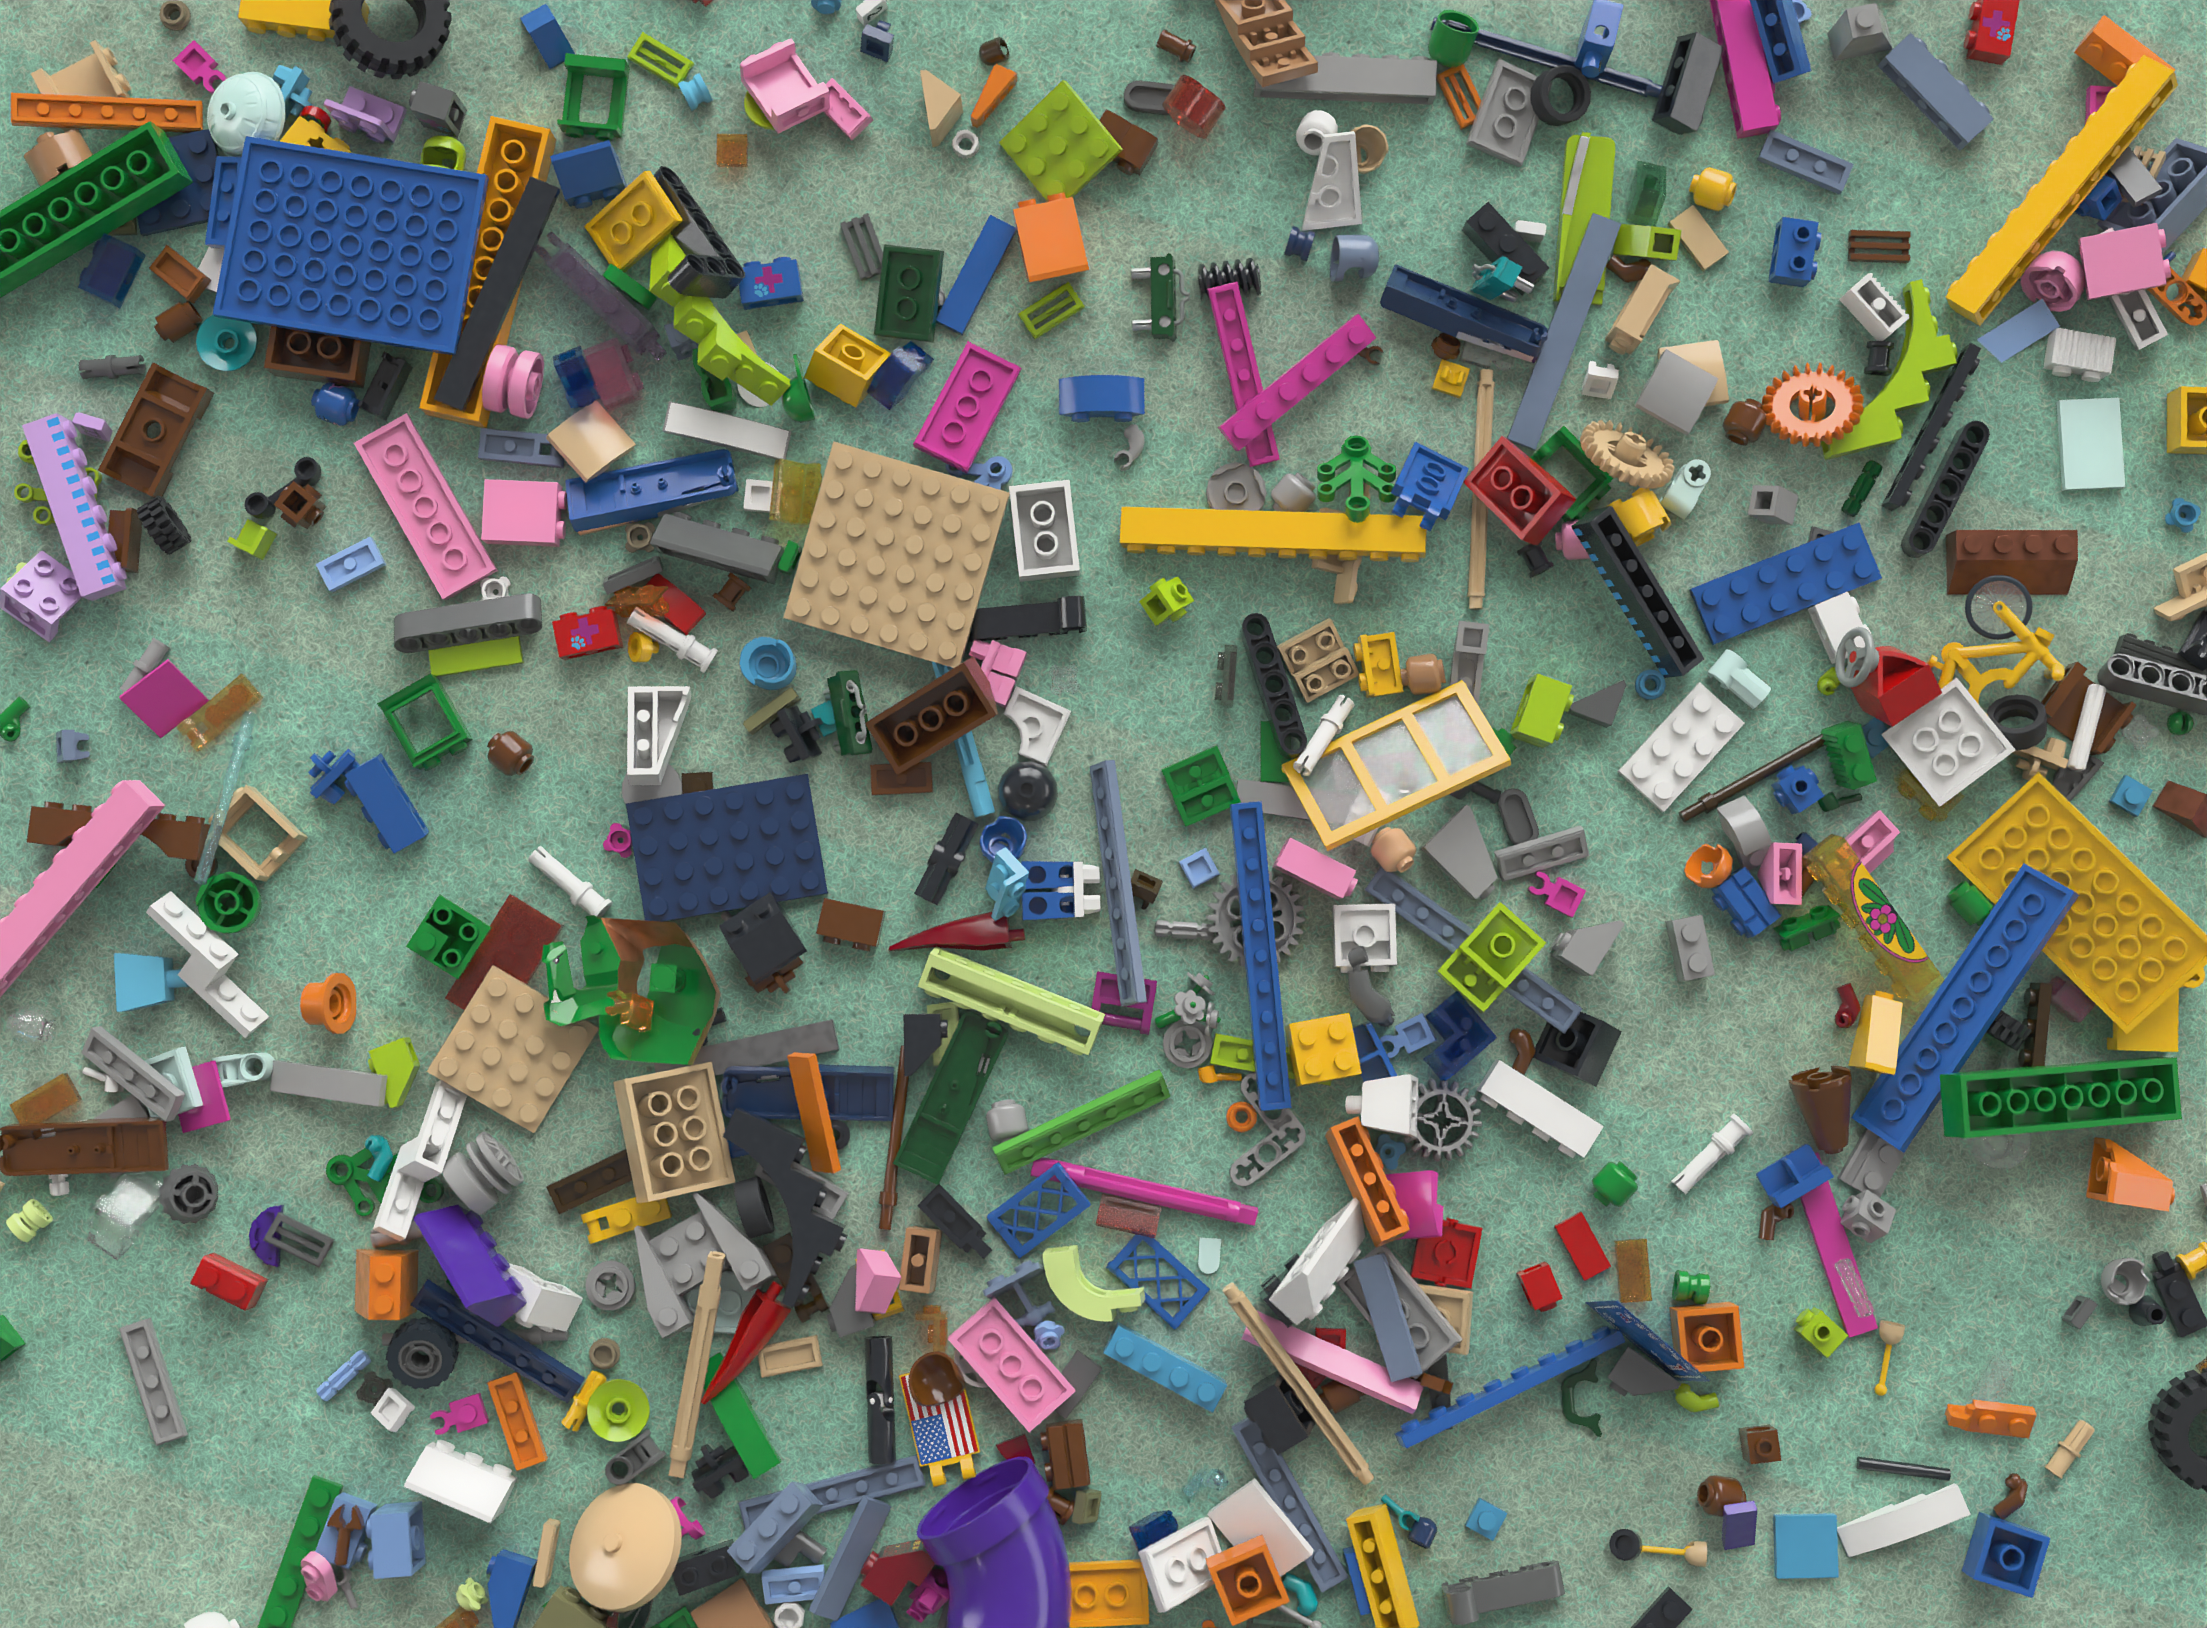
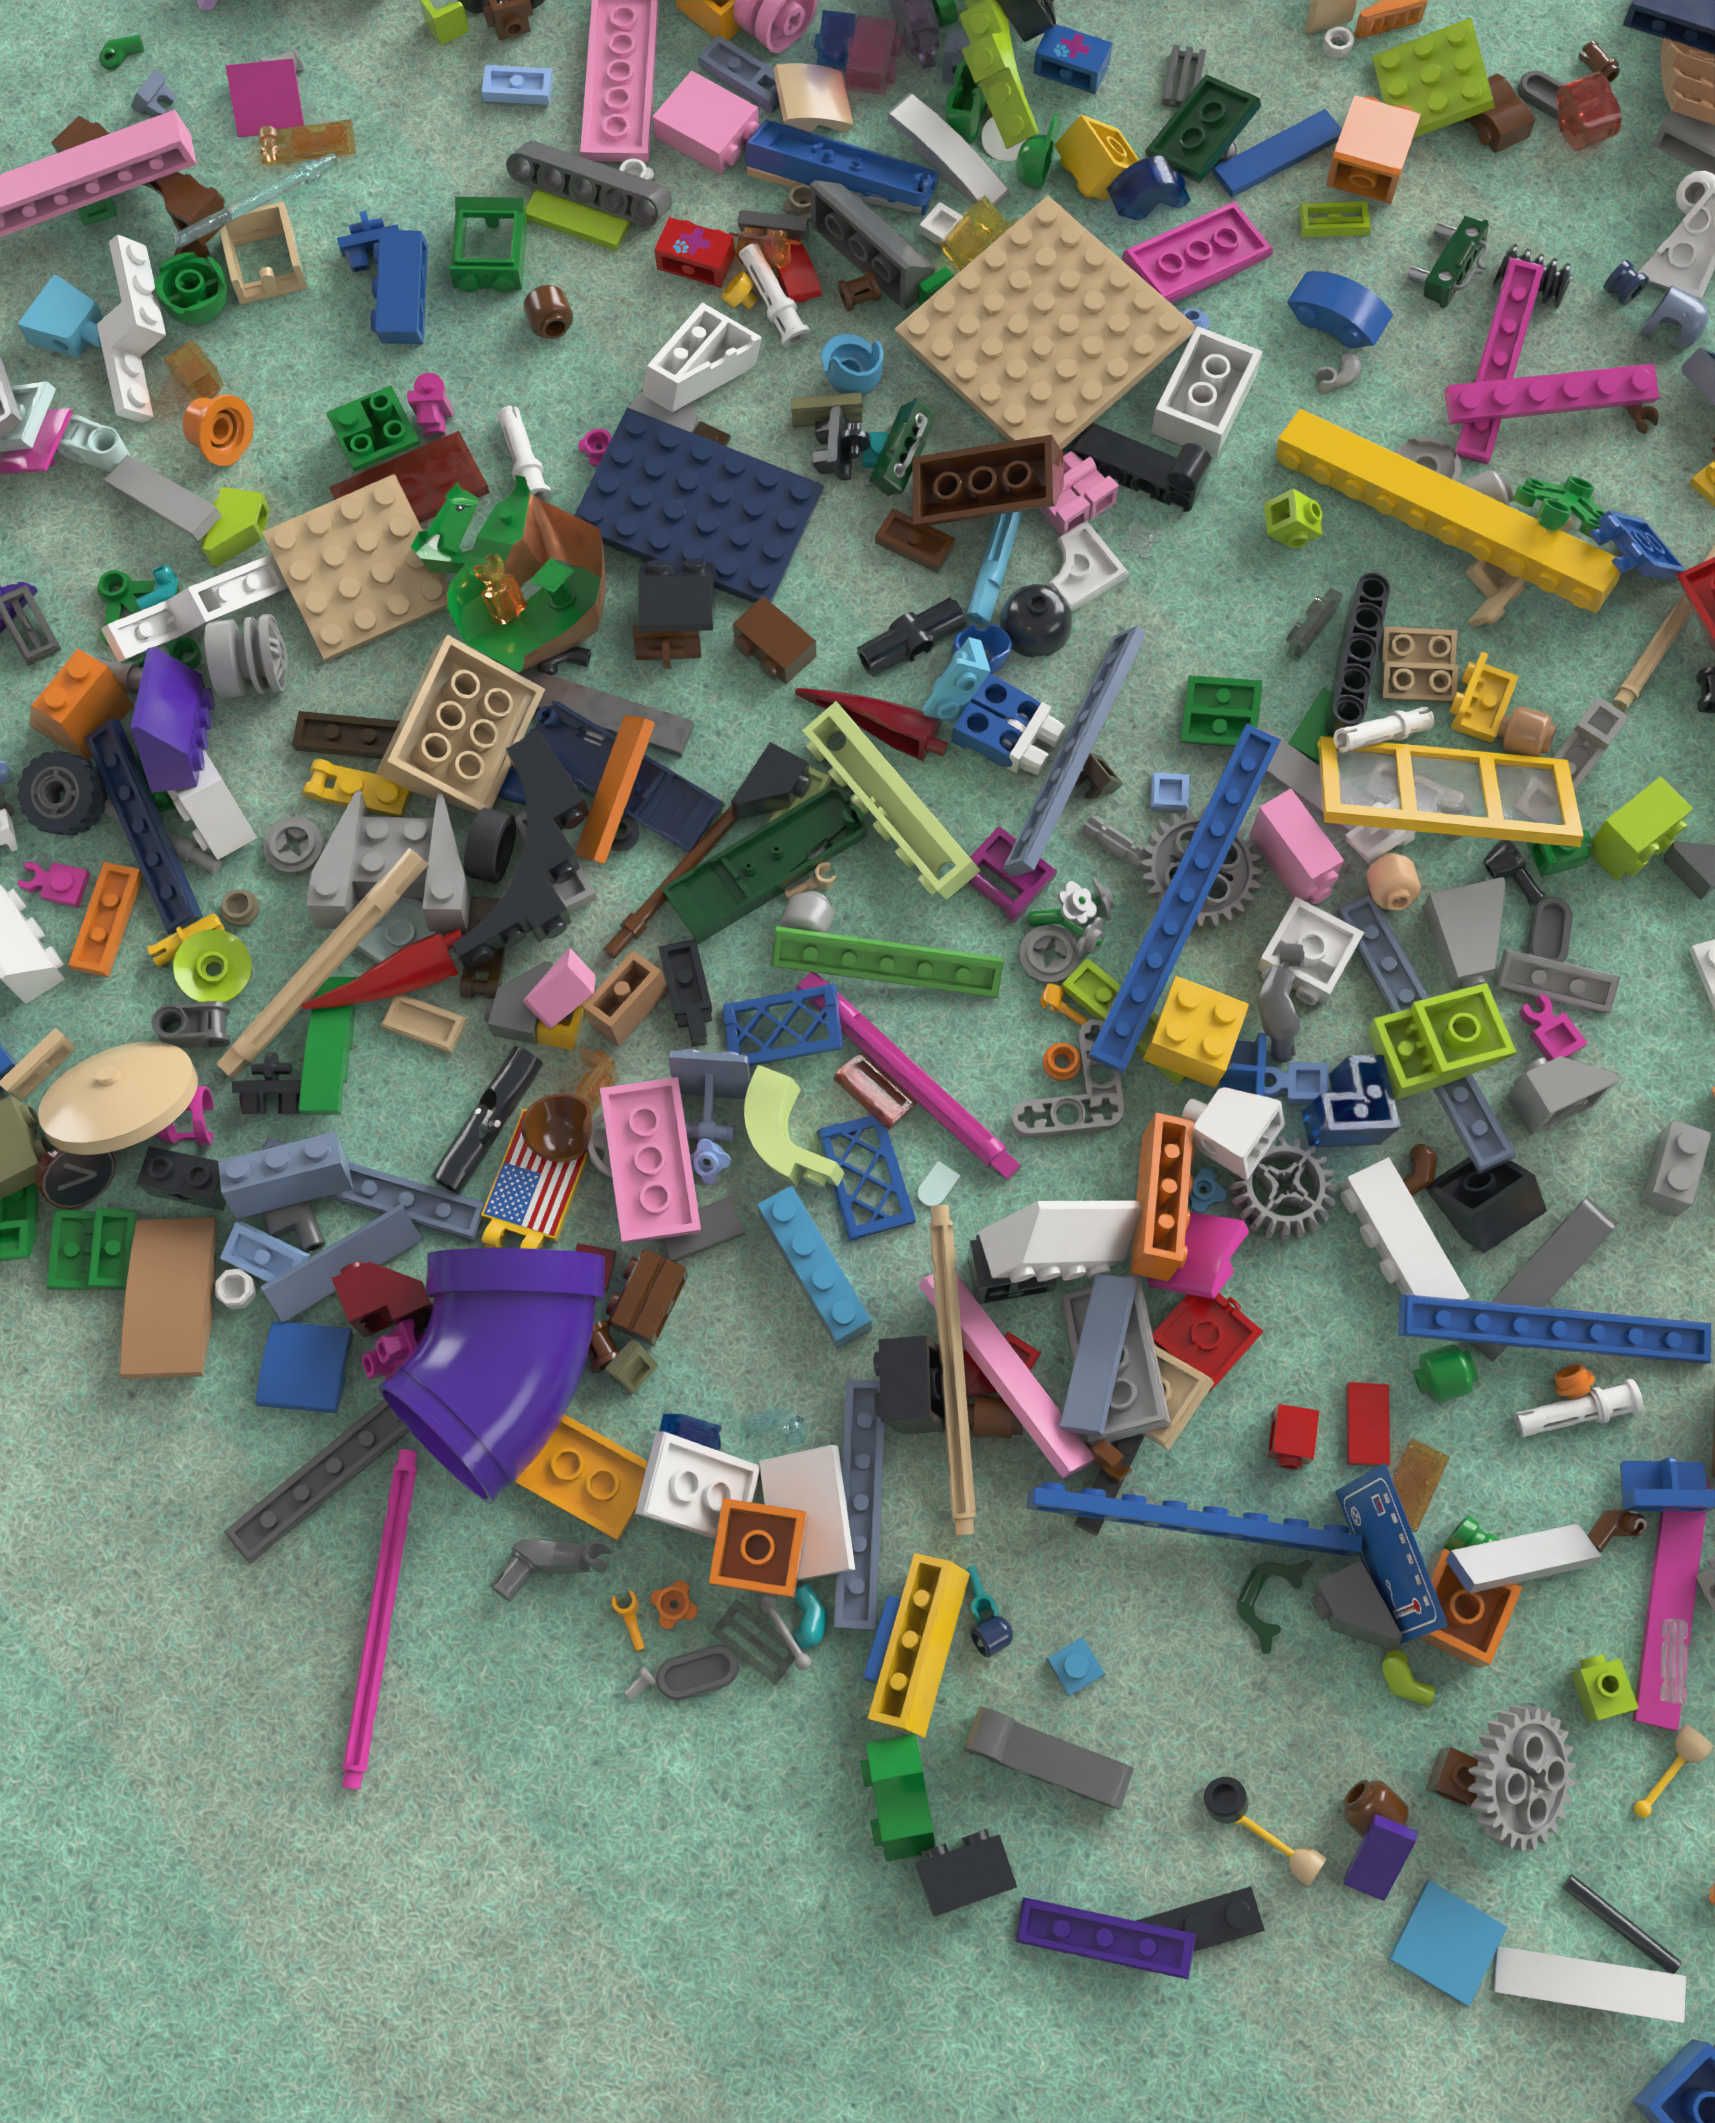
camera: 40 degrees right, 15 degrees down
none -> clear orange brick [164,340,225,401]
none -> dark pink hips [407,372,453,436]
none -> tan hand [784,862,837,900]
none -> blue tile [1398,1294,1711,1364]
none -> tile [1445,1523,1602,1593]
none -> light grey gear [1468,1704,1576,1851]
none -> dark grey beam [1472,1196,1618,1362]
none -> orange plate [1554,1364,1595,1399]

